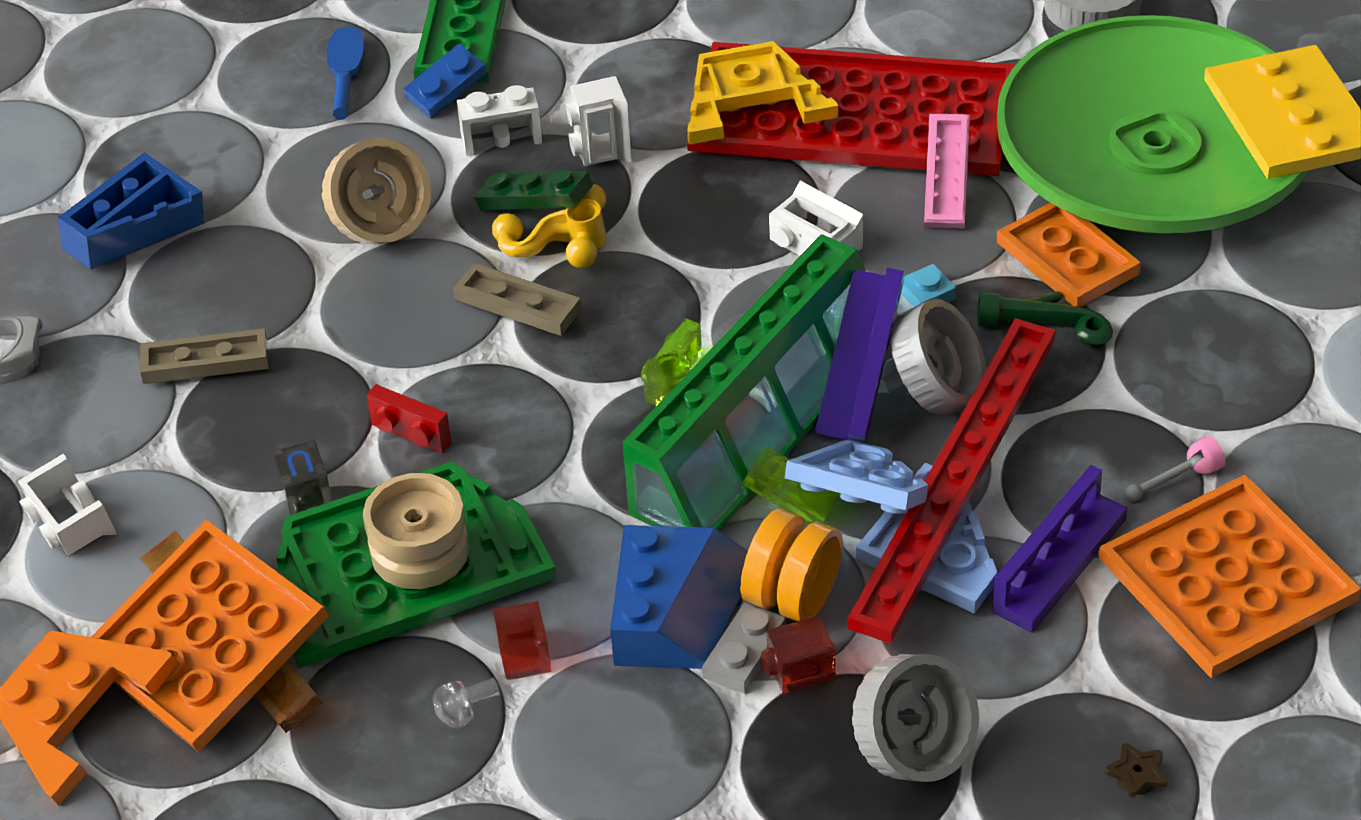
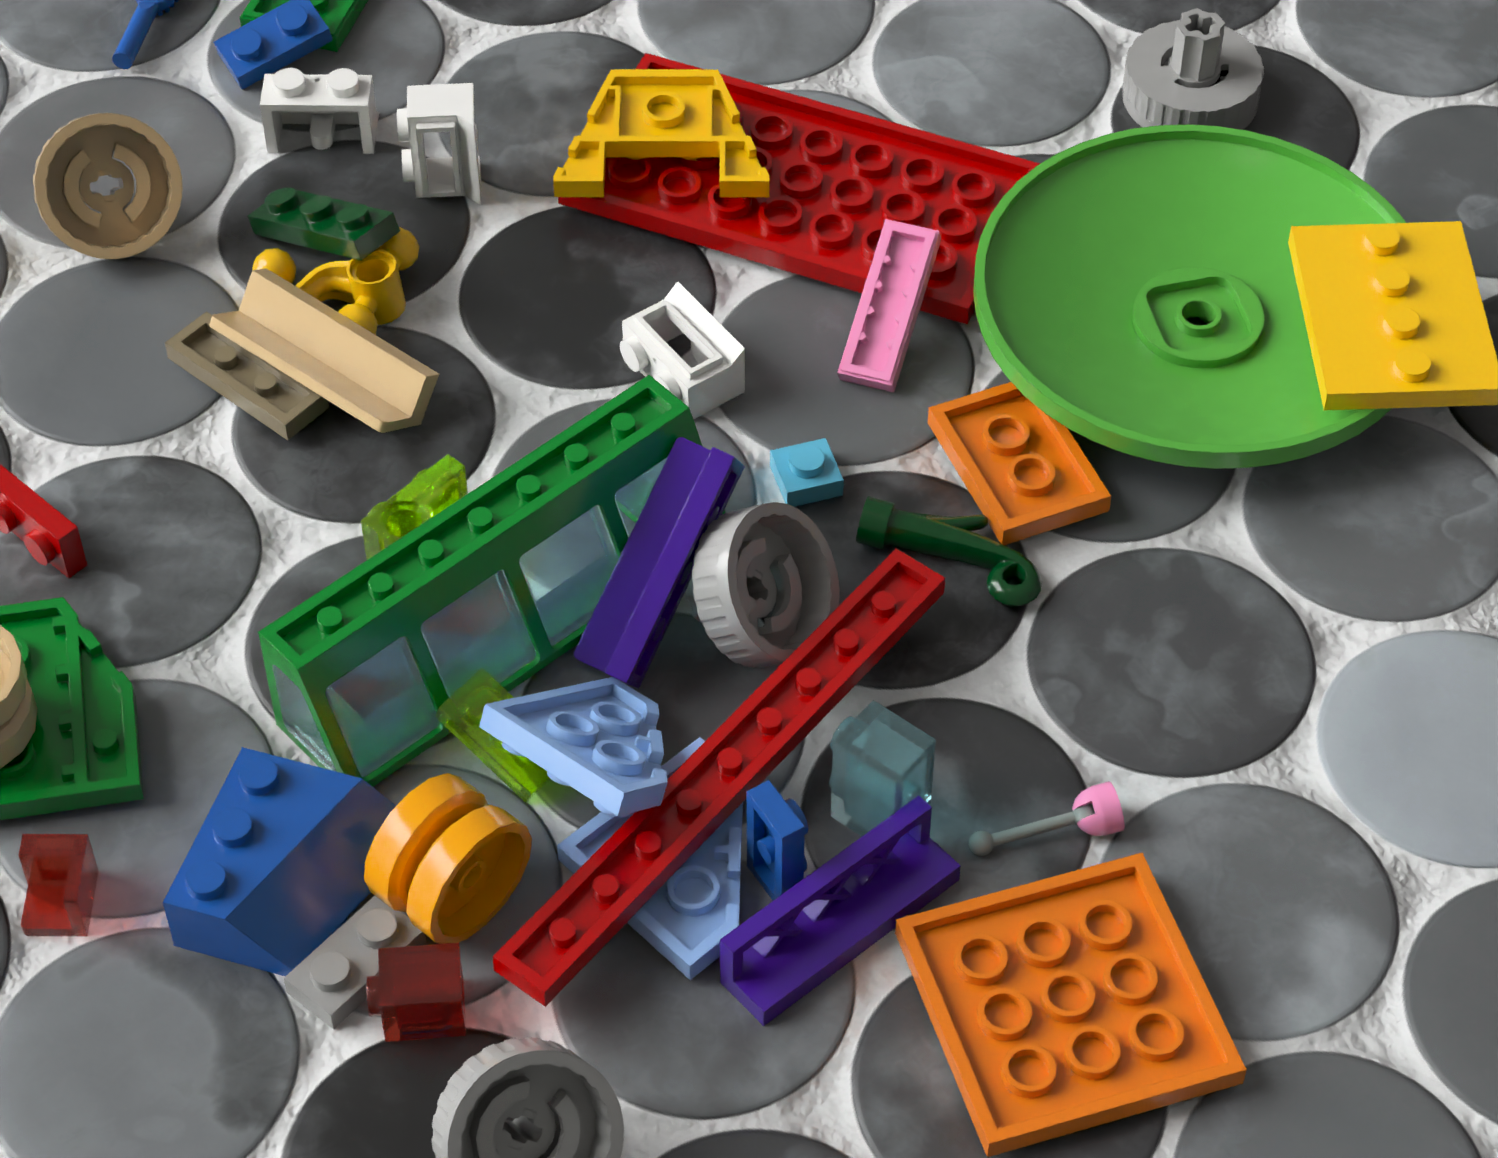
camera: 10 degrees right, 5 degrees up
none -> tan panel [209,268,439,433]
none -> blue plate [746,780,809,901]
none -> clear light blue brick [829,700,936,837]

